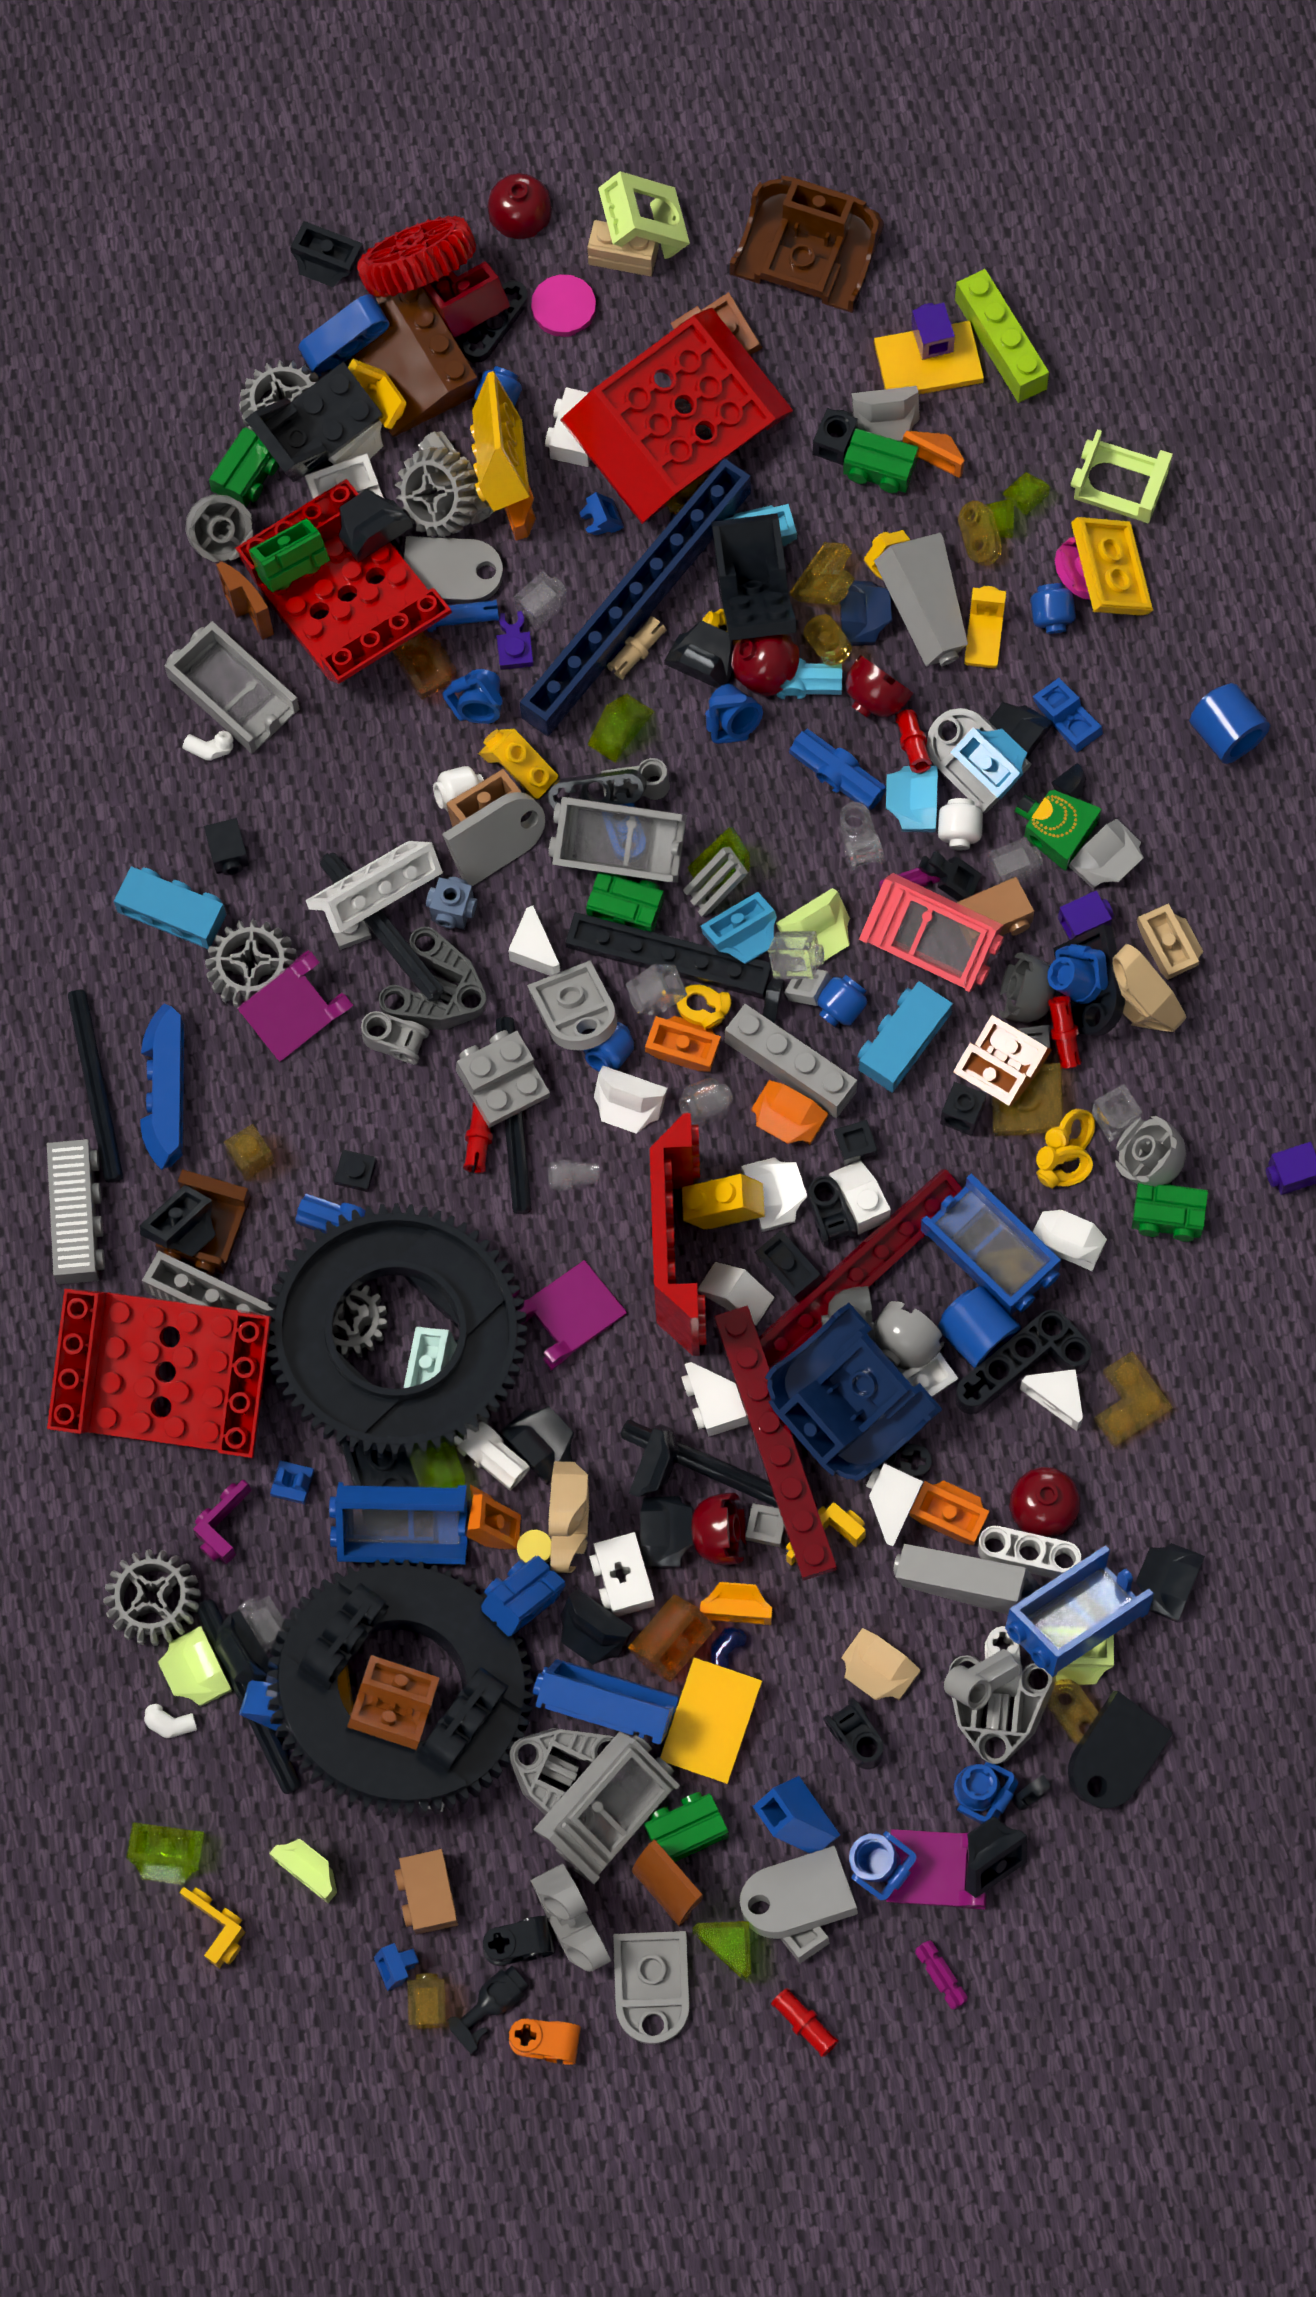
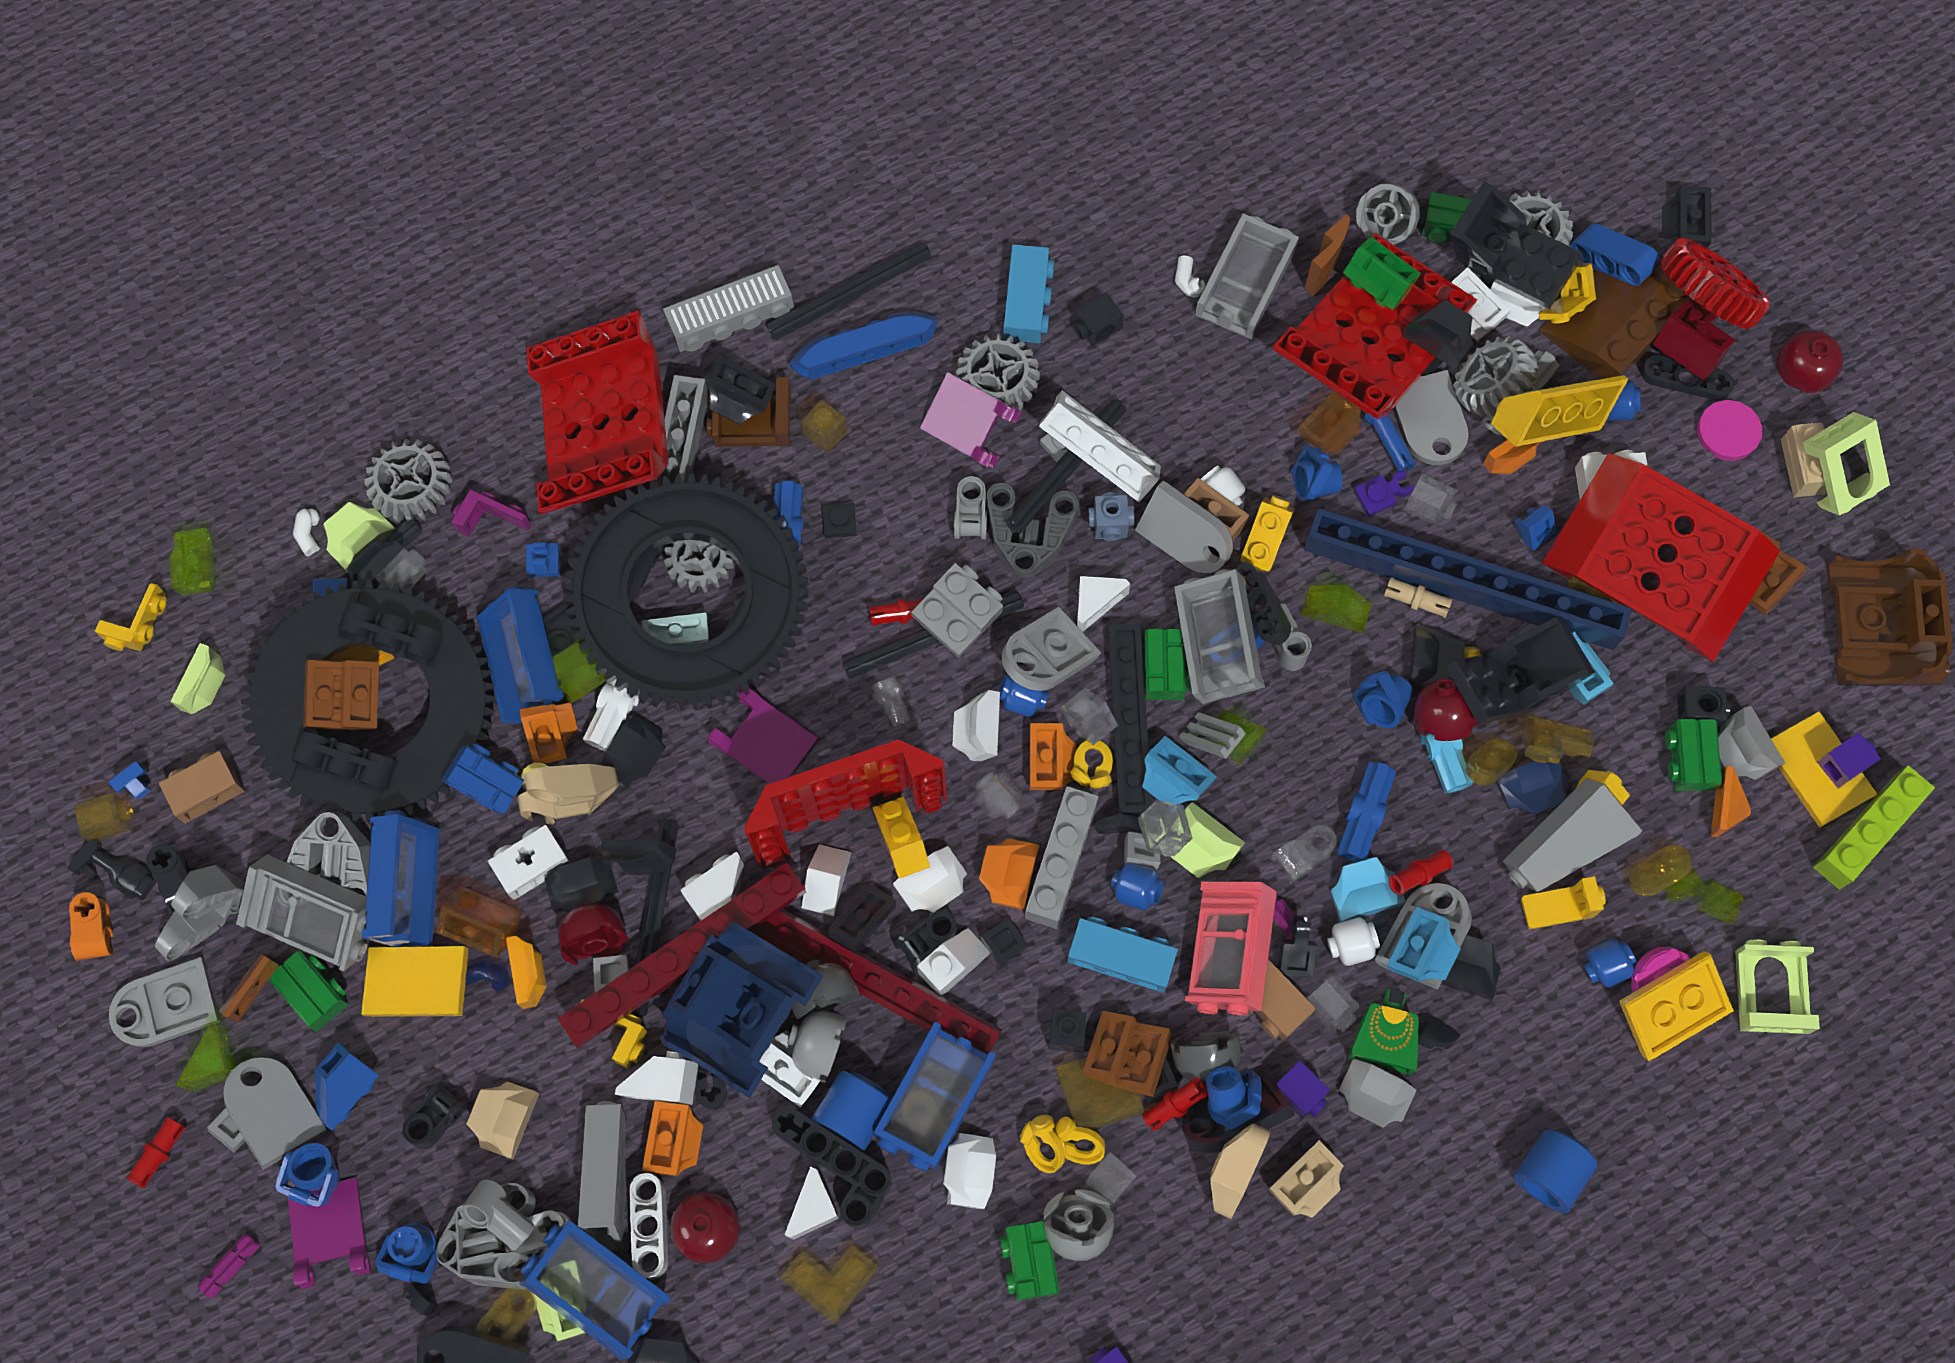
camera: 70 degrees right, 0 degrees up
black slope [560,1588,634,1665] -> none
dark red cylinder [846,655,914,718] -> none
black slope [966,1816,1027,1898] -> none
blue slope [1033,678,1103,753] -> none

